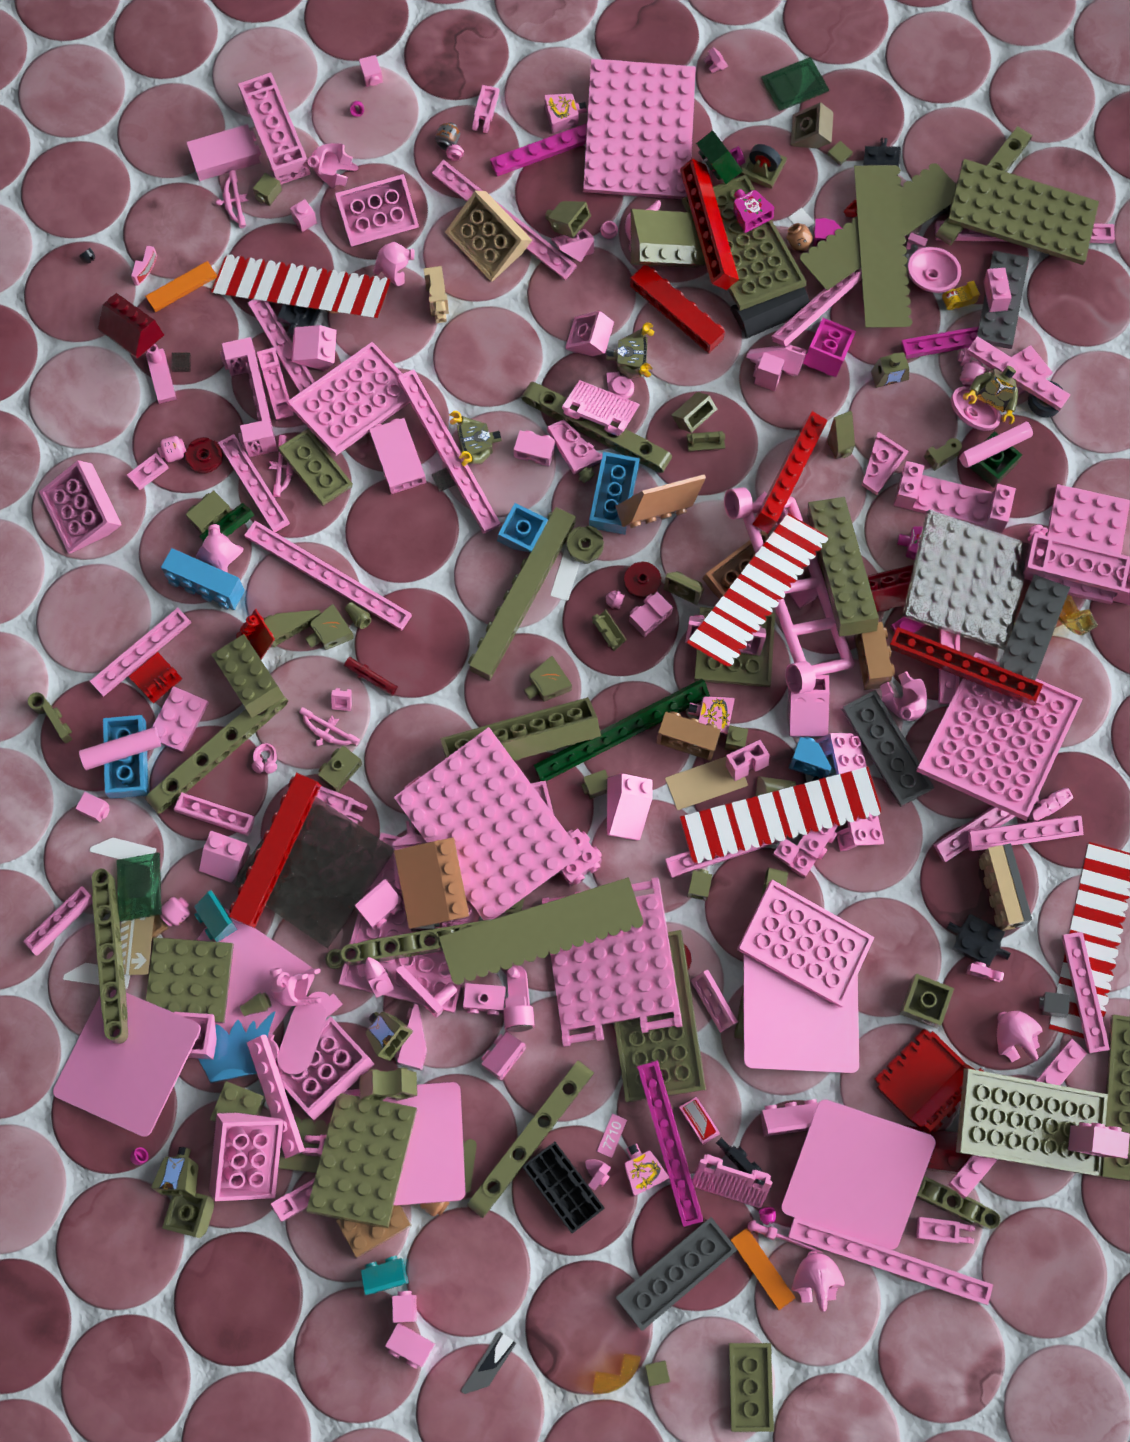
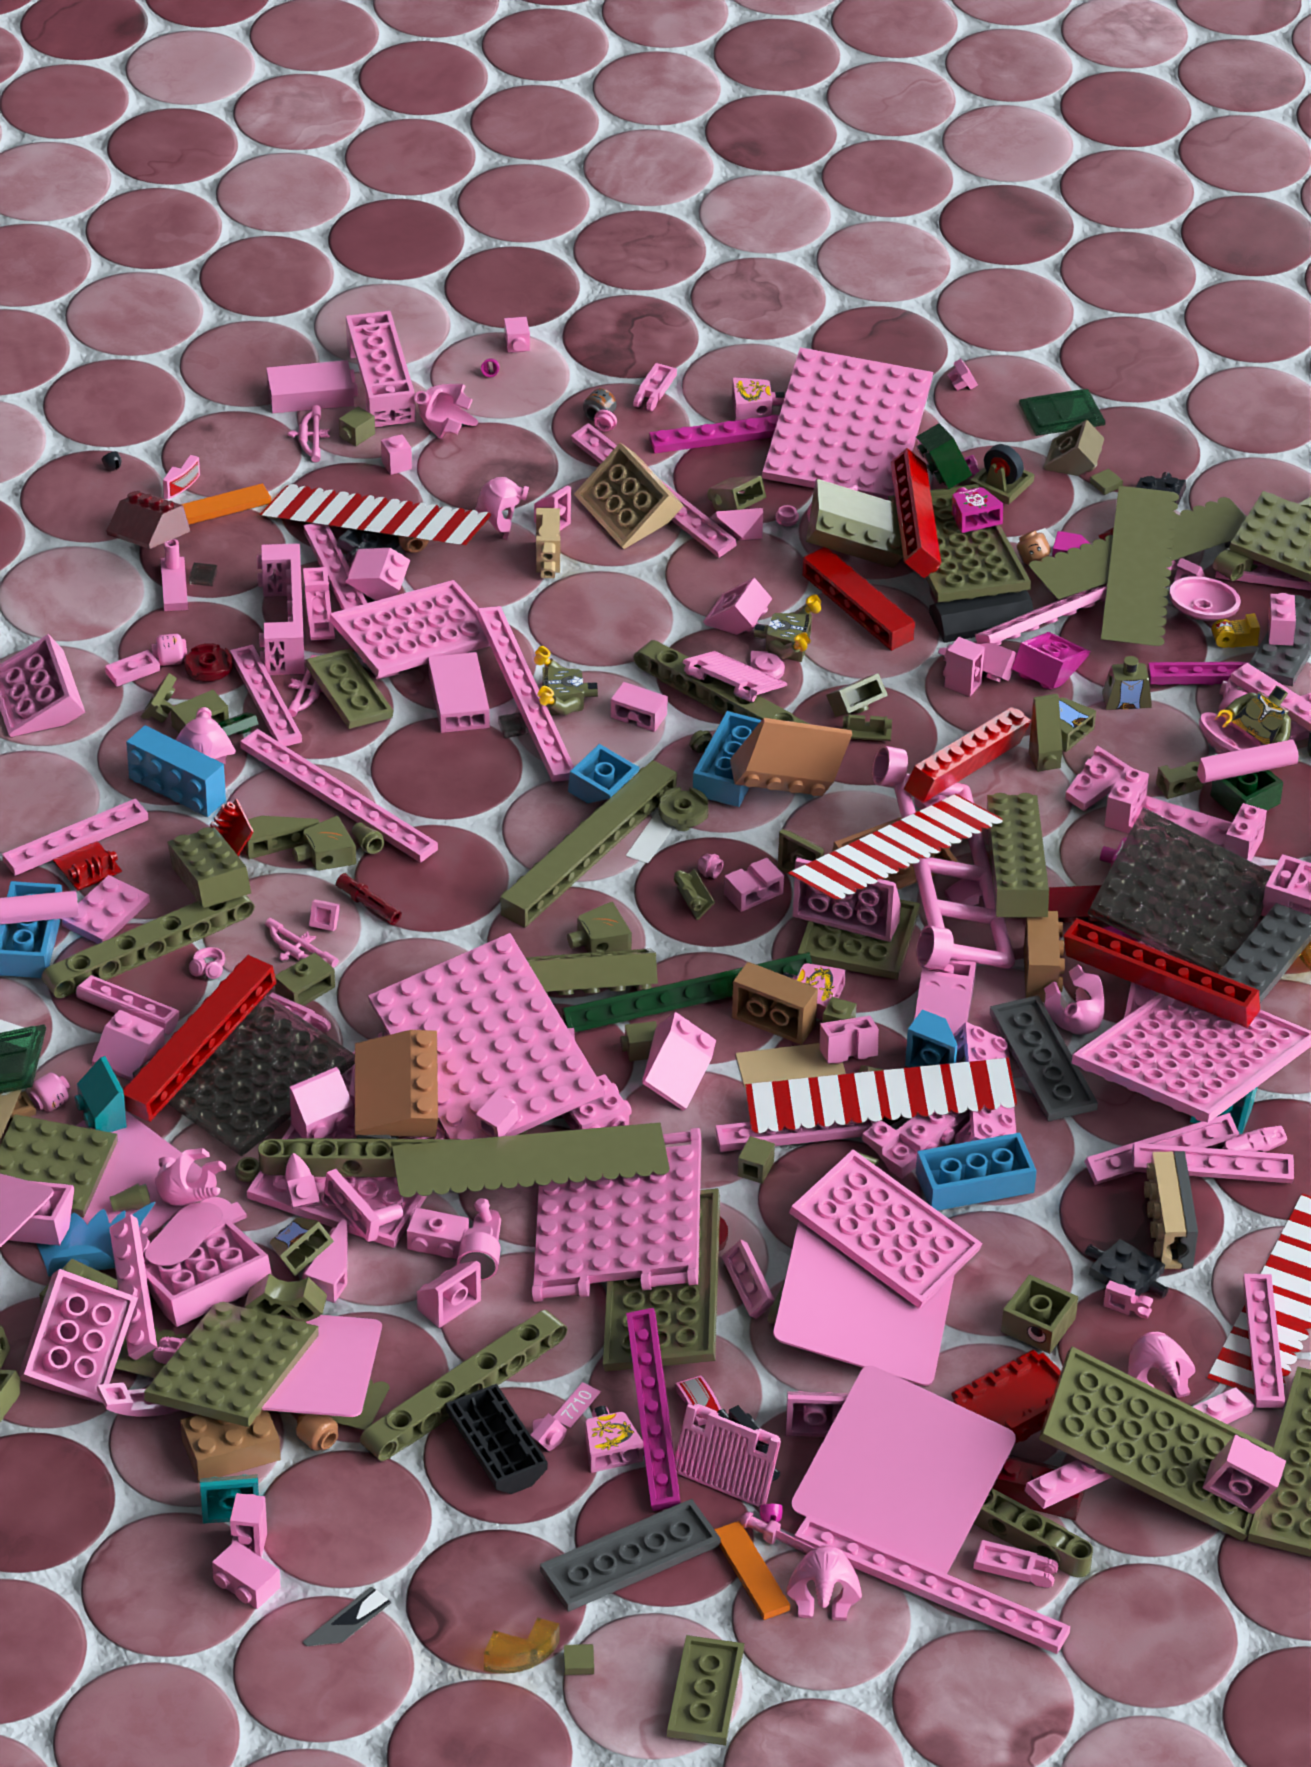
camera: 10 degrees right, 30 degrees down
bright pink slope [335,174,419,247] -> none
bright pink wing [547,420,603,475] -> none
dark red plate [624,561,661,599] -> none
dark grey brick [1039,992,1070,1018] -> none
none -> olive plate [140,673,177,723]
none -> bright pink brick [476,1092,518,1137]
none -> bright pink slope [534,485,571,530]
none -> dark azure brick [915,1132,1037,1211]
none -> olive torso [1059,697,1096,752]

